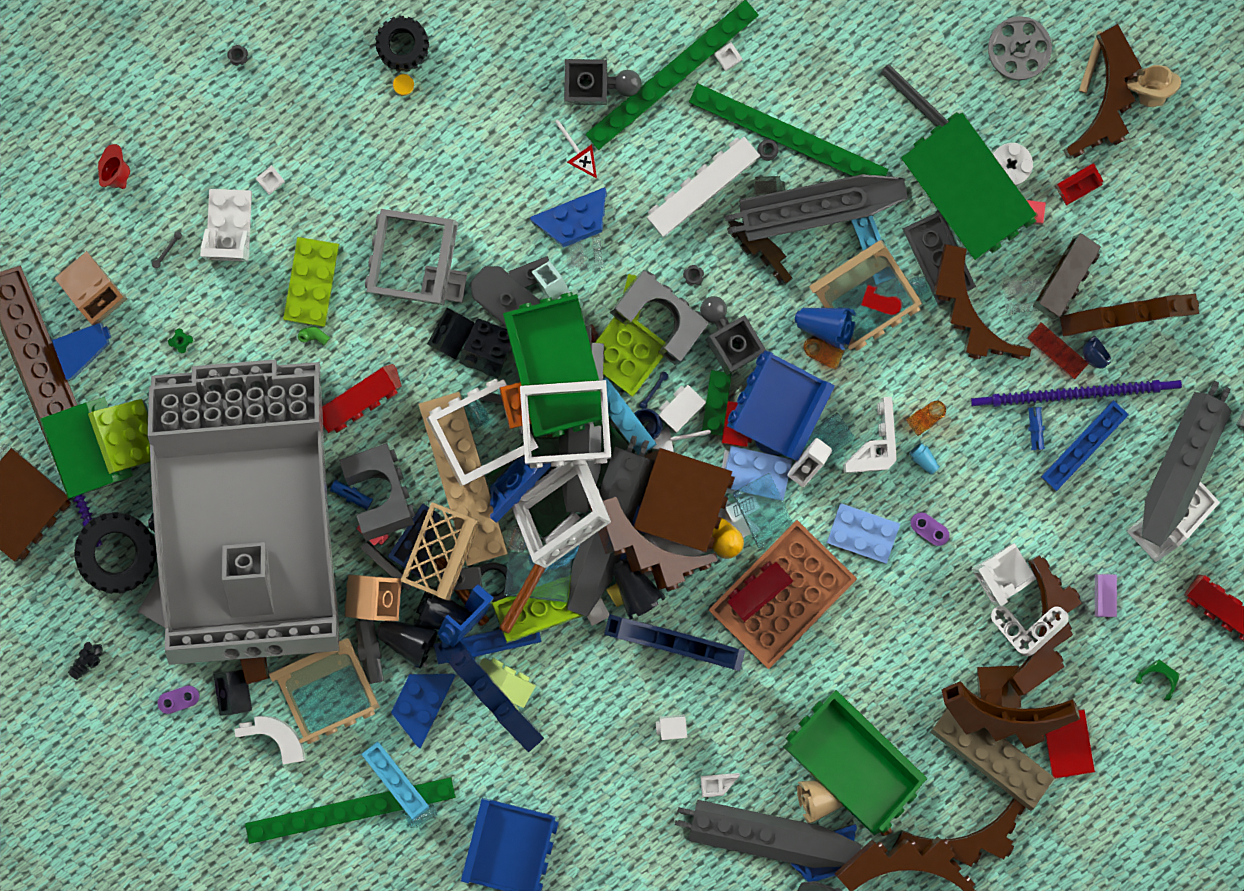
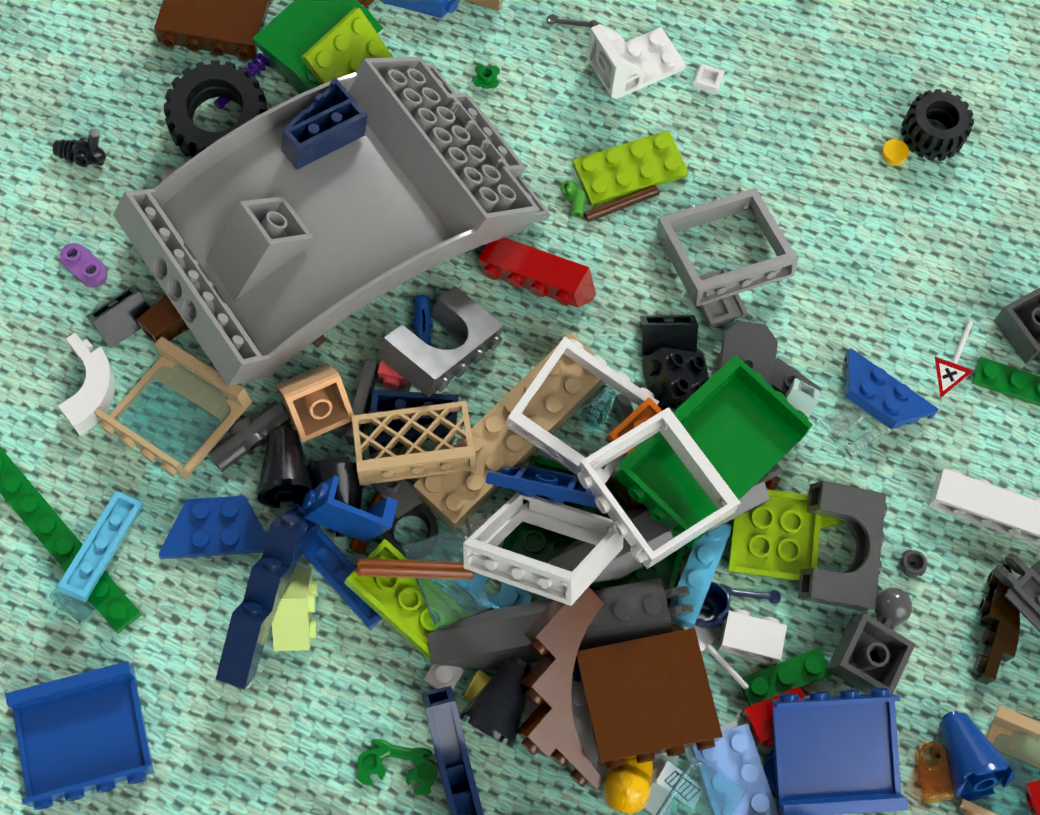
camera: 55 degrees right, 20 degrees down
none -> dark blue wedge [281,77,367,170]
none -> green helmet [357,739,438,796]
none -> reddish brown bar [584,185,659,222]

